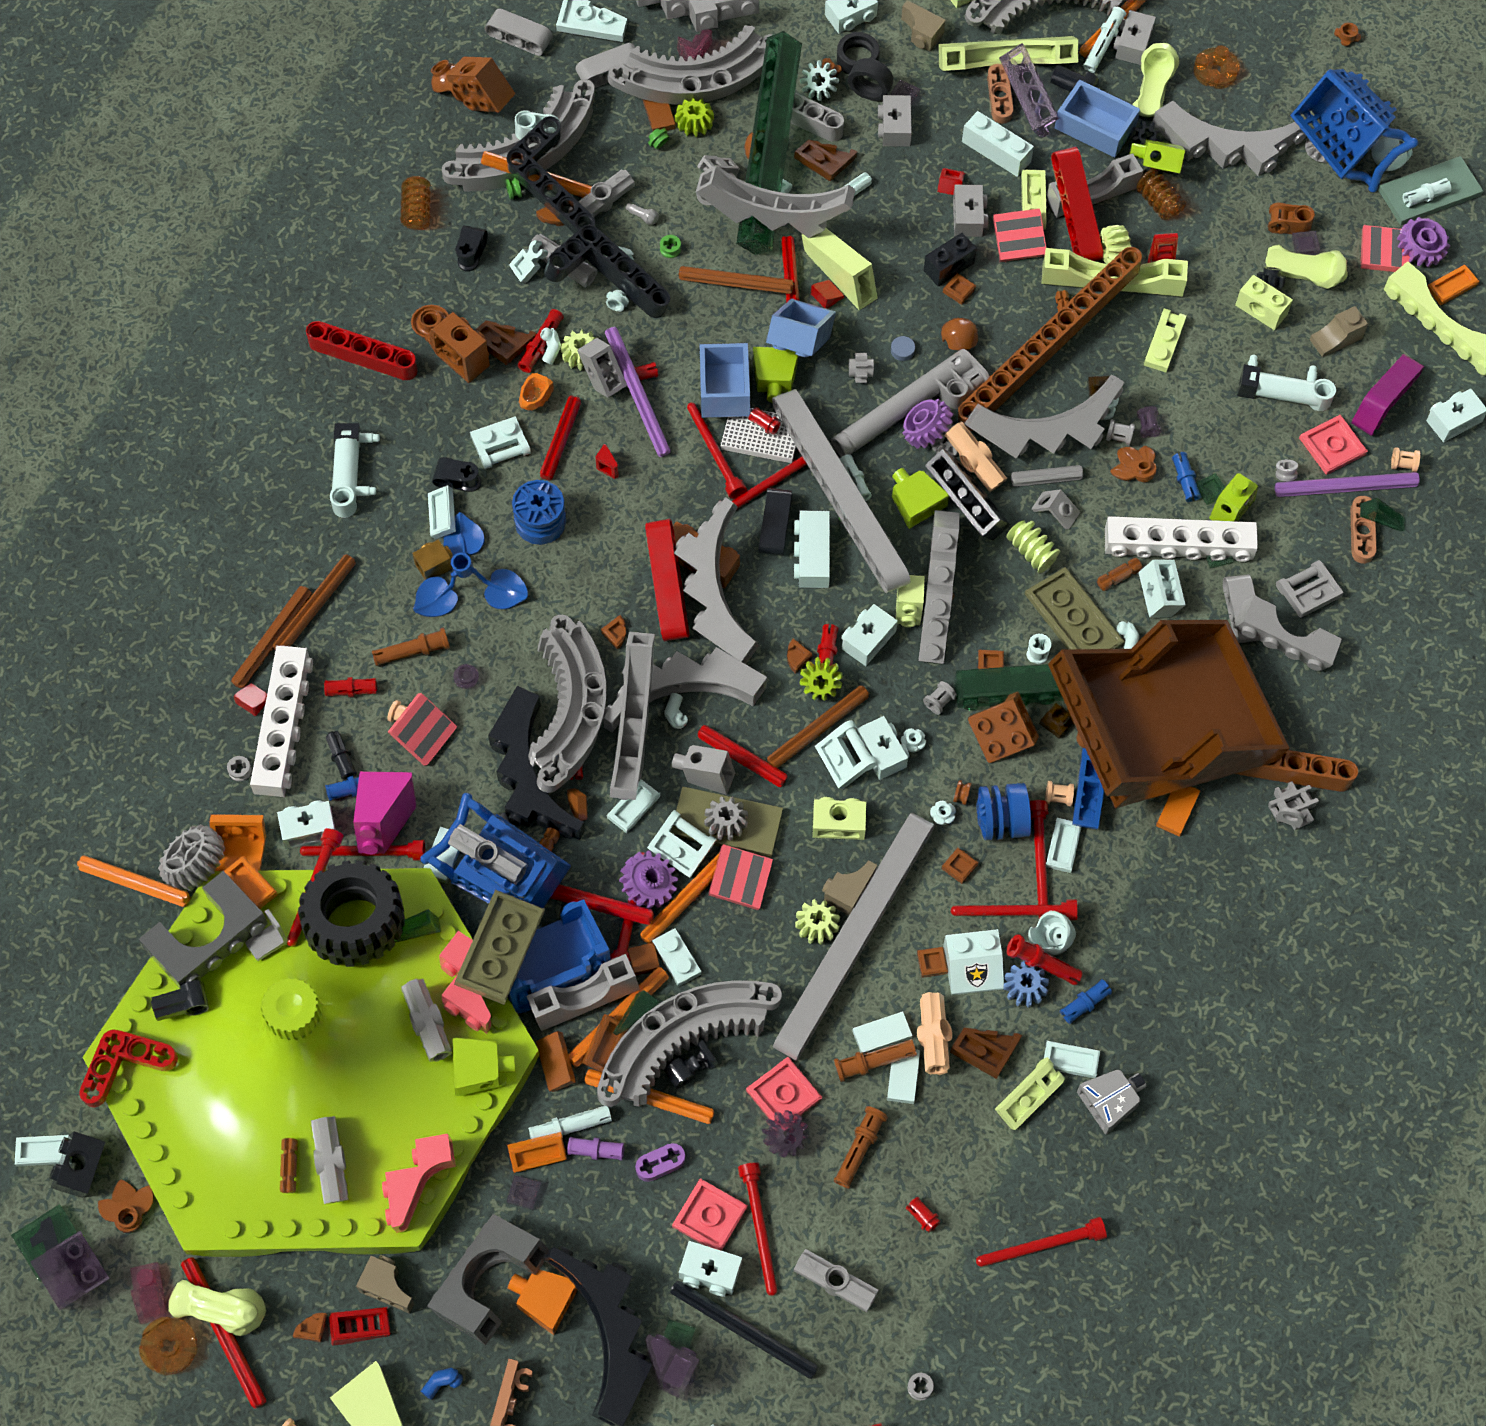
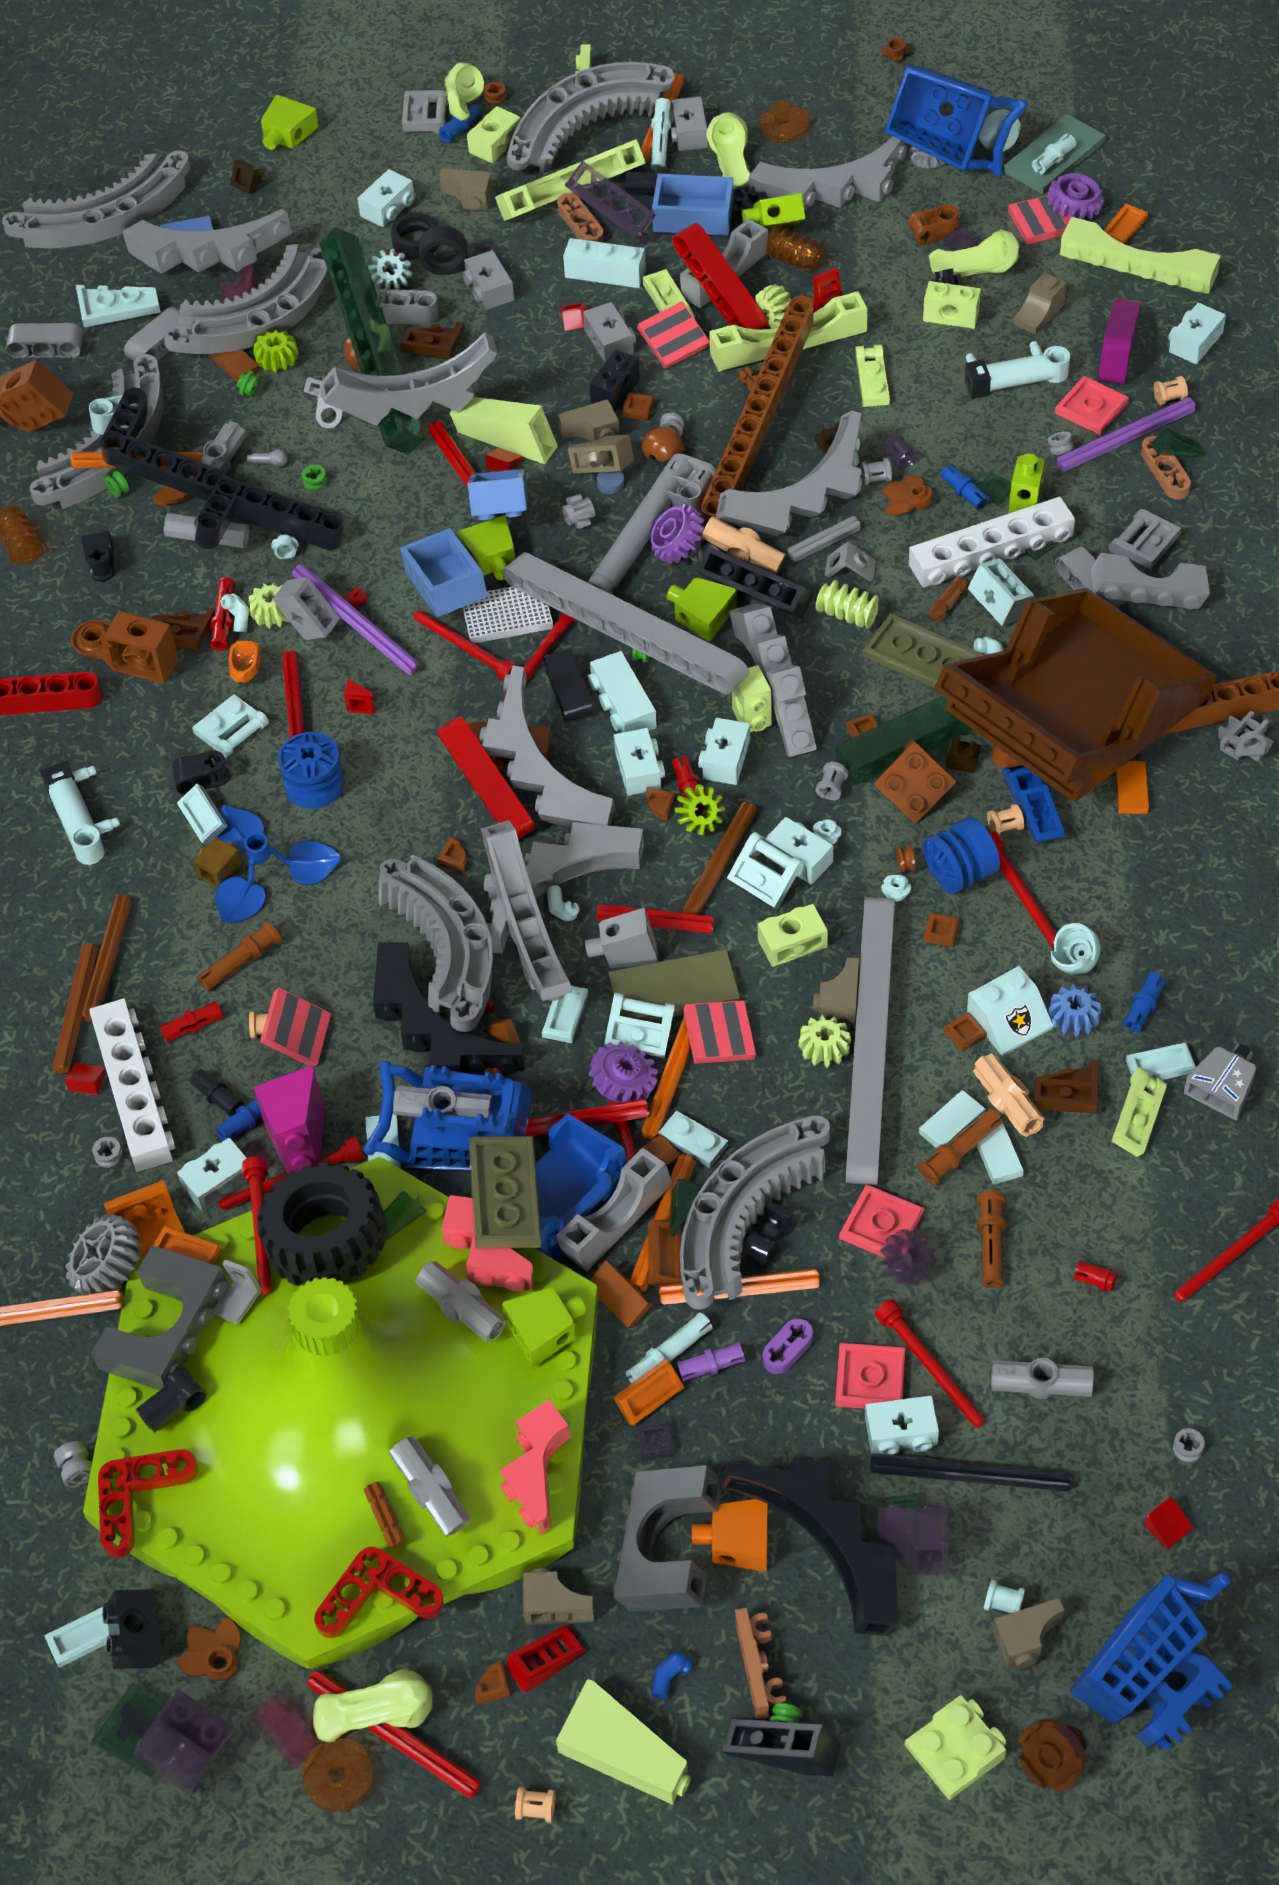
camera: 20 degrees left, 10 degrees down
clear purple plate [453,664,479,689] -> none
light aqua plate [509,240,548,283] -> none
dark orange axle [679,266,794,294] -> none
light grey gear [704,796,748,841] -> none
red pin [749,407,781,435] -> none
red piece [951,899,1077,920] -> none
red pin [1007,934,1082,985] -> none
light aqua bush [1026,634,1051,664] -> none
light aqua tile [1046,818,1081,873] -> none
none -> light grey wheel [53,1441,92,1488]
none -> red beam [314,1547,444,1638]
none -> dark tan arch [557,399,620,441]
none -> dark tan arch [568,435,634,474]
none -> light aqua brick [614,728,665,796]
none -> light grey bush [659,413,684,436]

